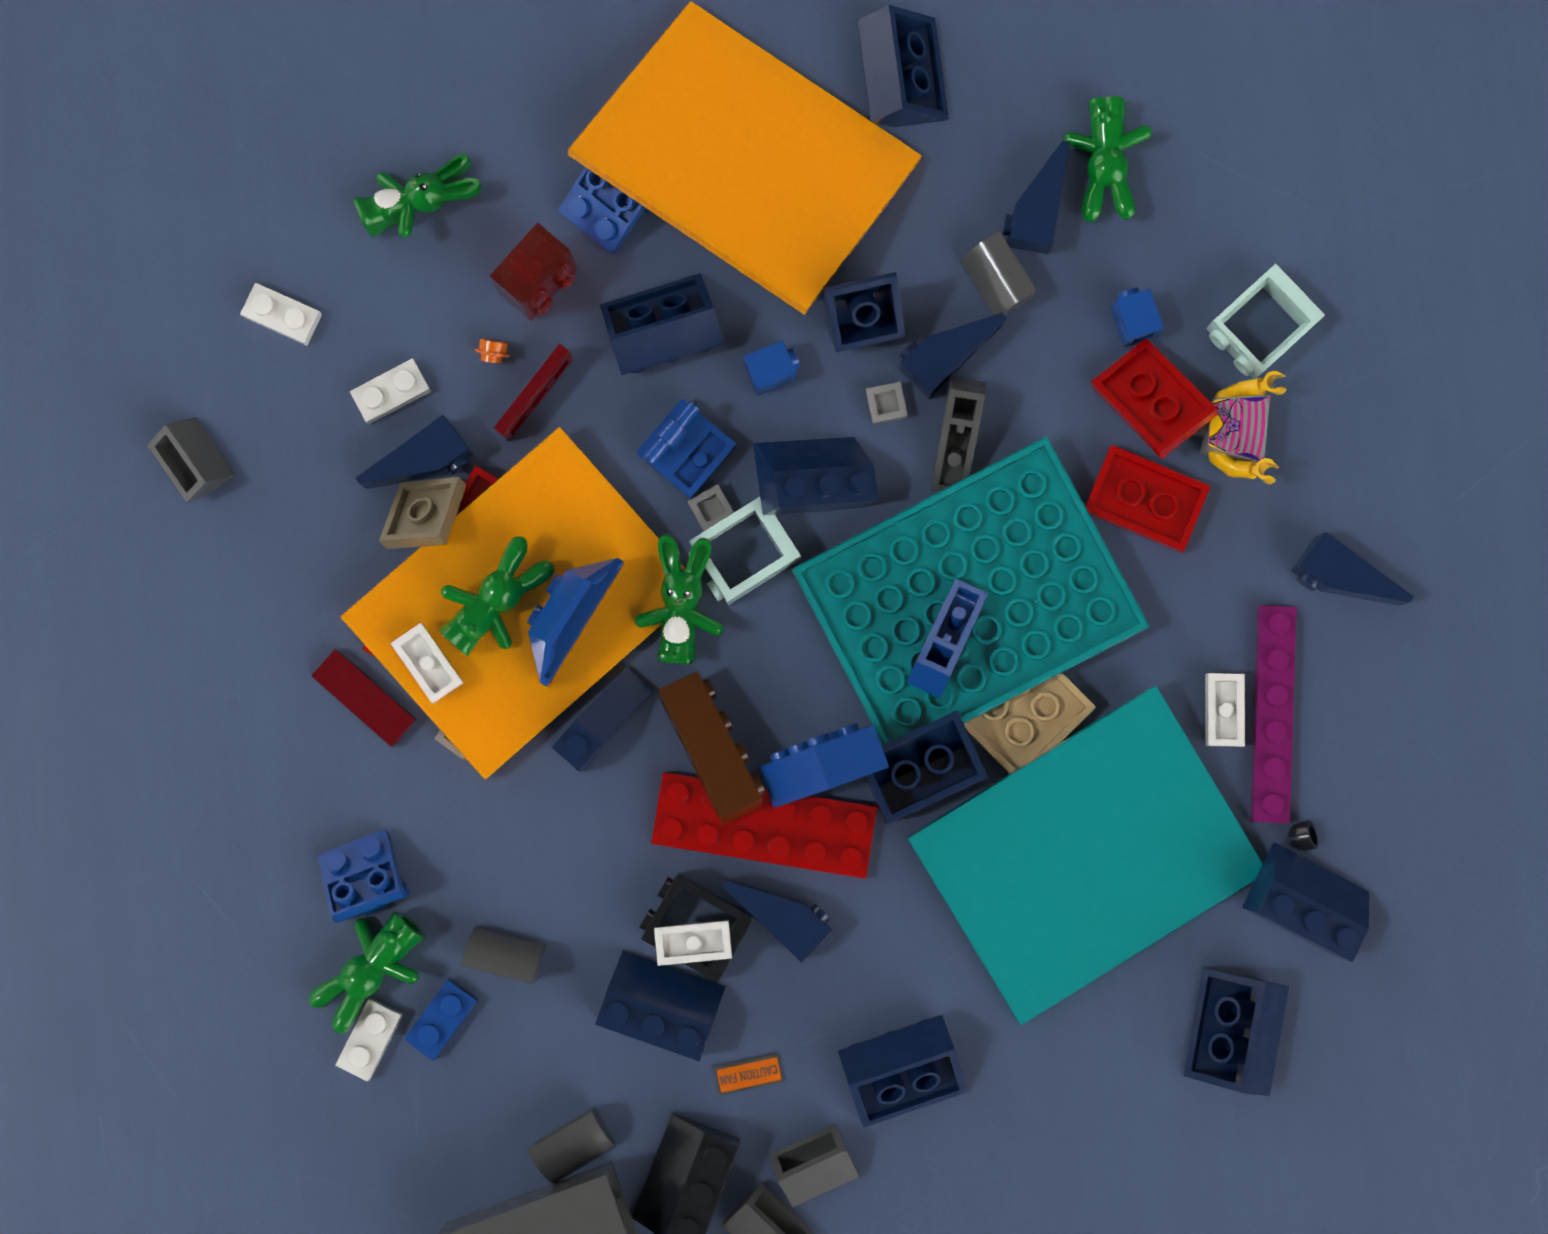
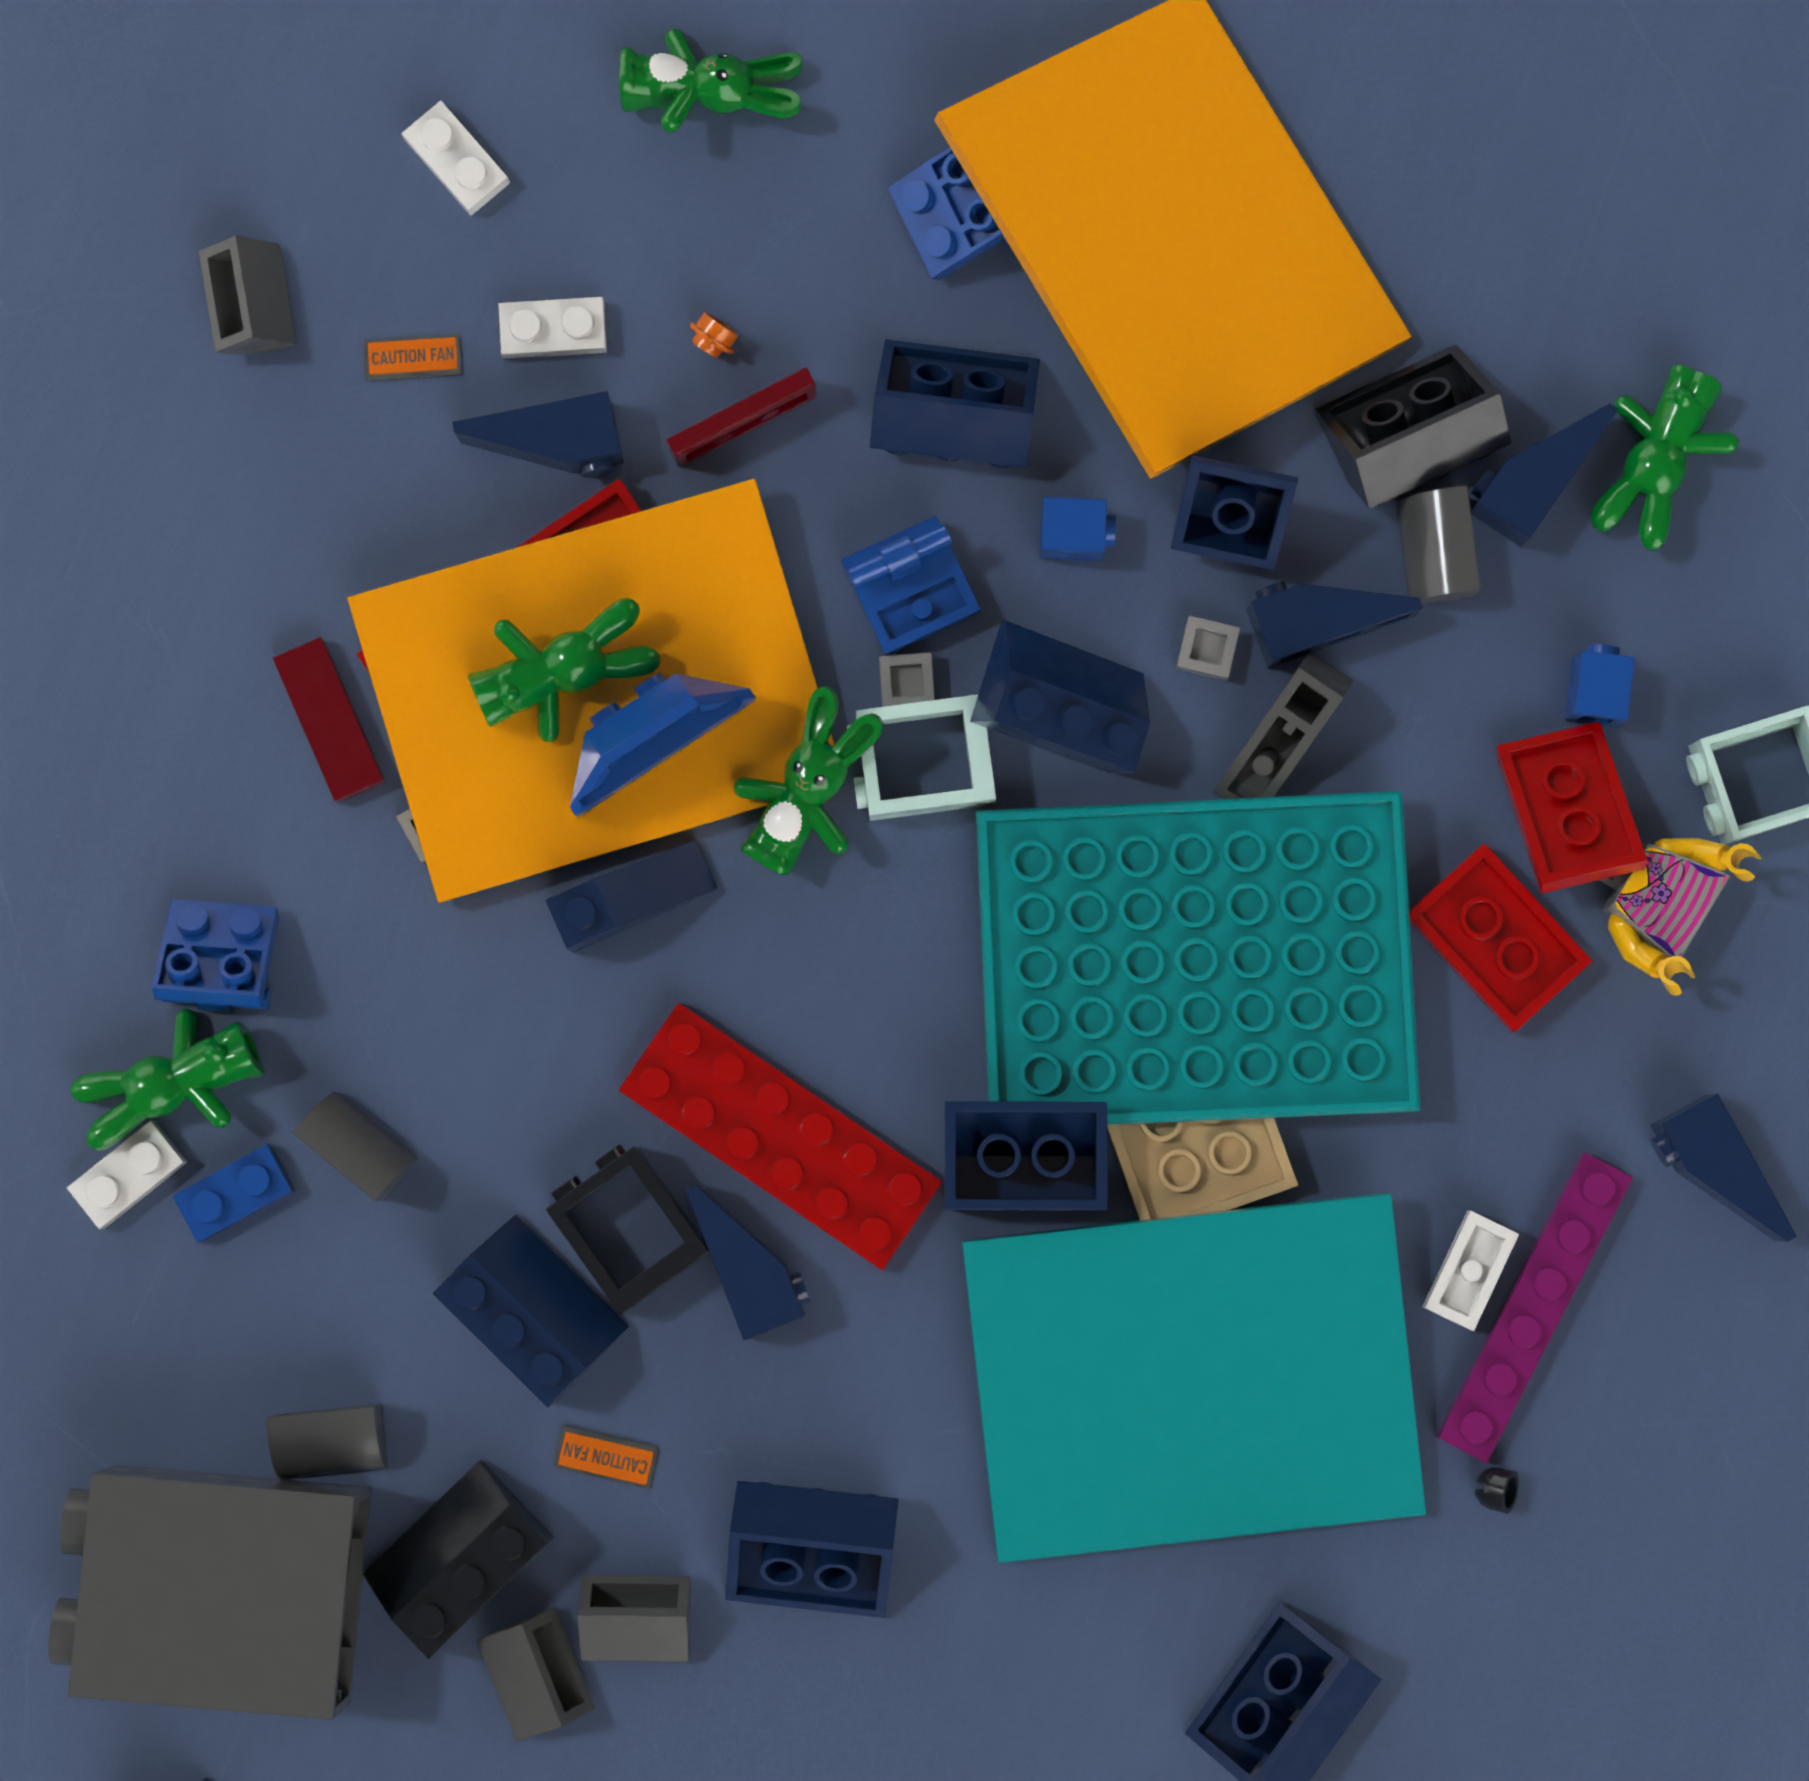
camera: 25 degrees right, 0 degrees up
dark tan plate [379,477,466,549] -> none
white plate [390,623,464,704] -> none
clear red brick [490,222,577,321] -> none
white plate [654,920,732,966] -> none
reddish brown brick [658,671,765,826] -> none
blue brick [759,723,889,808] -> none
dark blue slope [858,5,949,127] -> none
blue slope [907,578,988,698] -> none
dark blue slope [1242,842,1369,962] -> none
none -> sticker [364,334,462,381]
none -> black slope [1315,344,1512,509]

